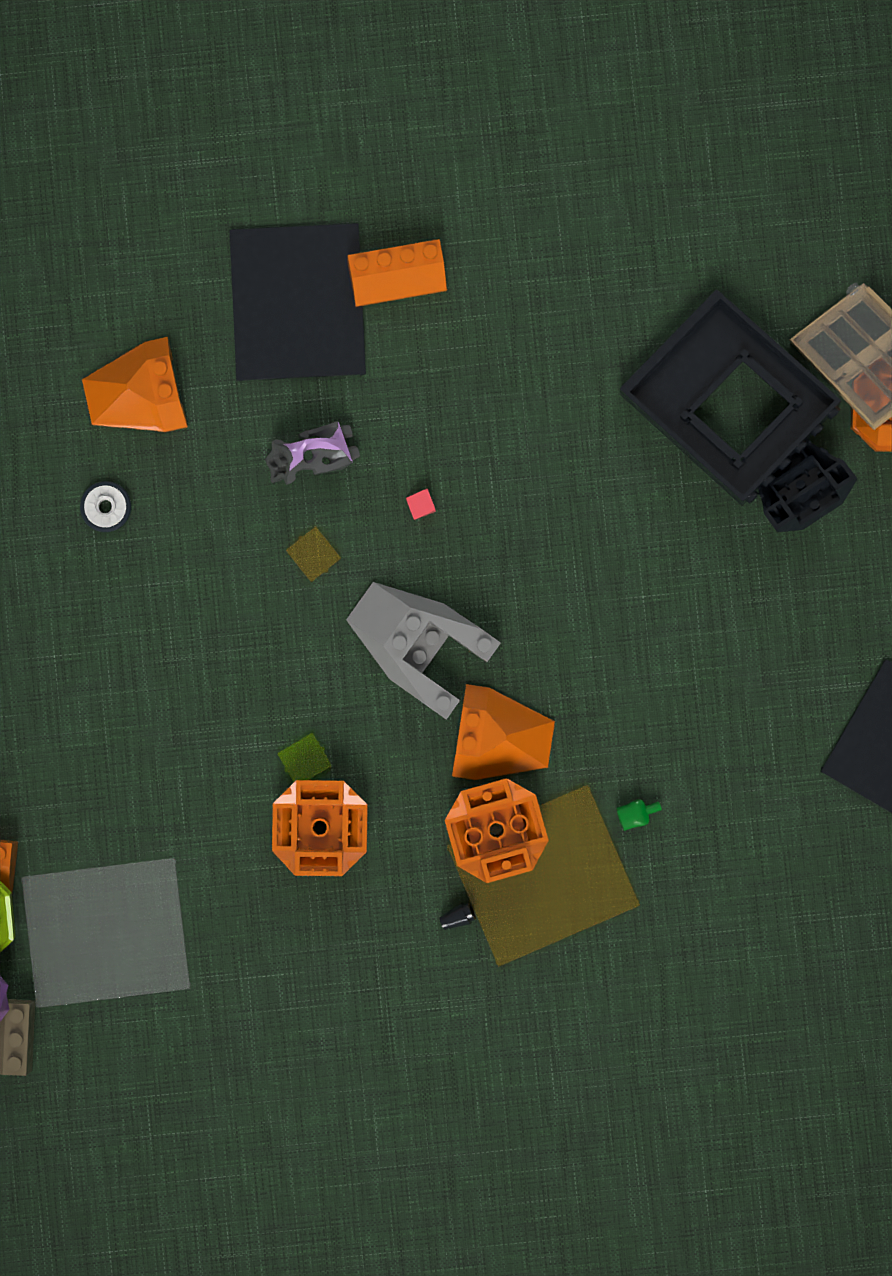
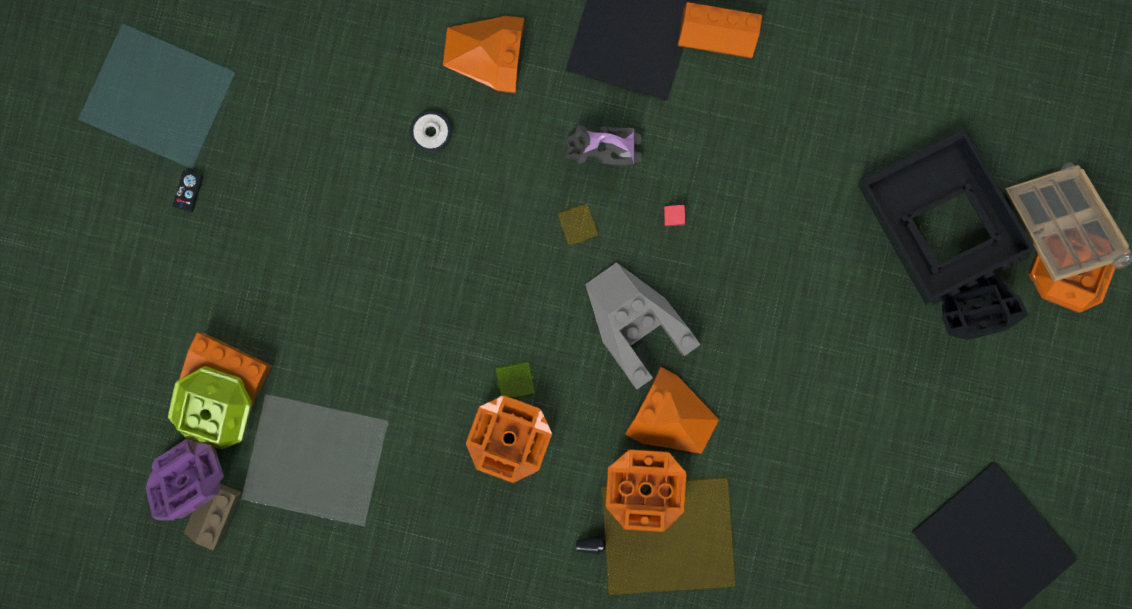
camera: 20 degrees right, 0 degrees up
green piece [616,799,662,831] -> none

